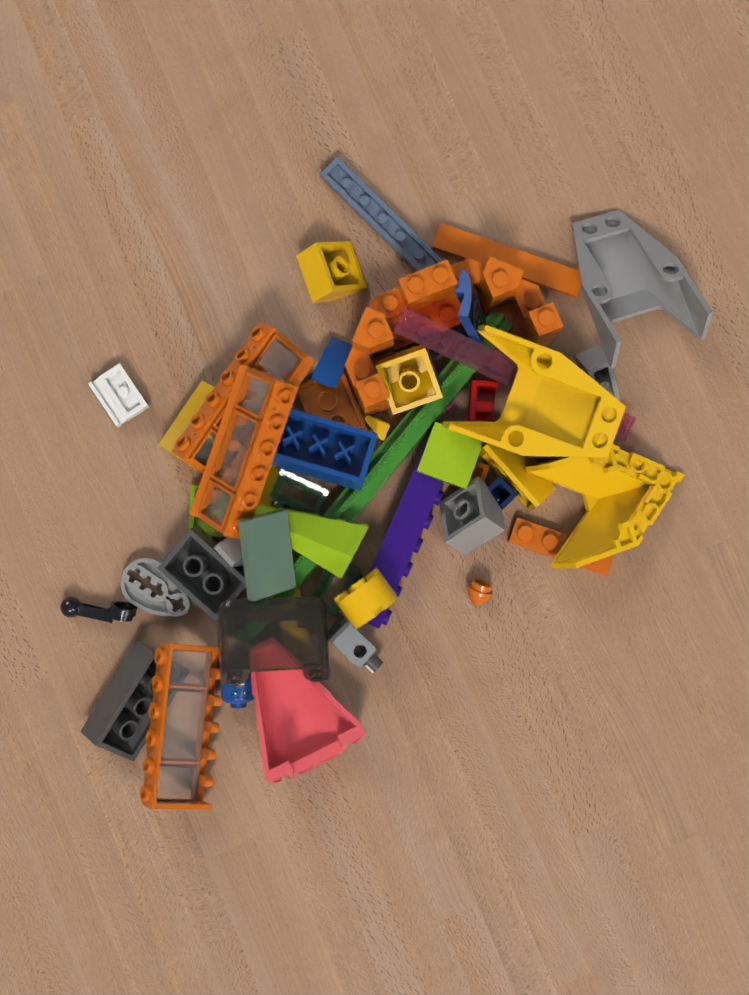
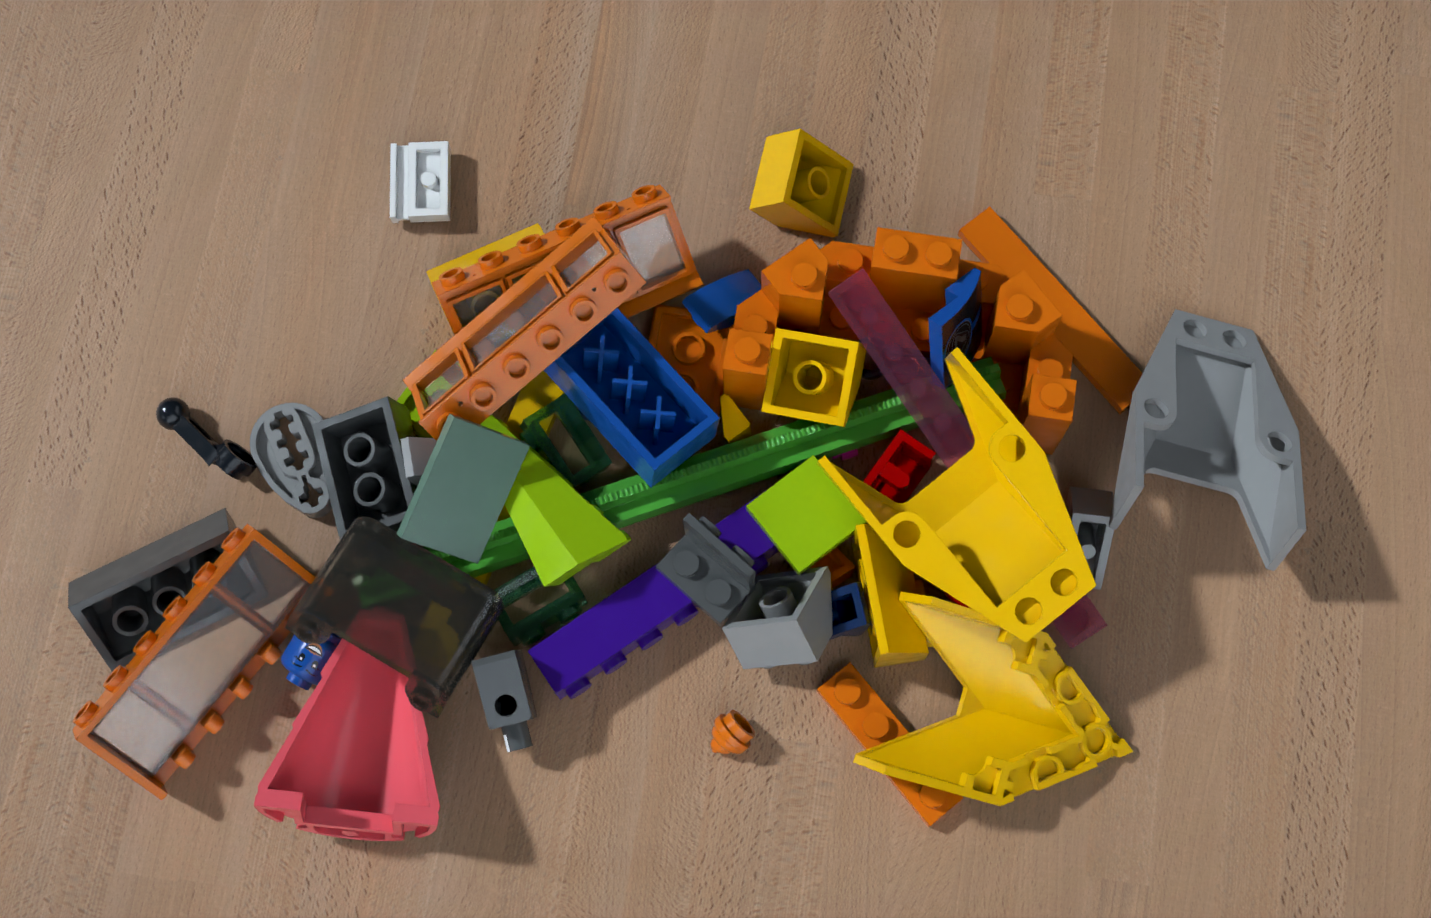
camera: 40 degrees right, 10 degrees down
sand blue plate [320,157,443,272] -> none
yellow brick [334,568,399,629] -> none
none -> dark grey bracket [656,513,755,627]

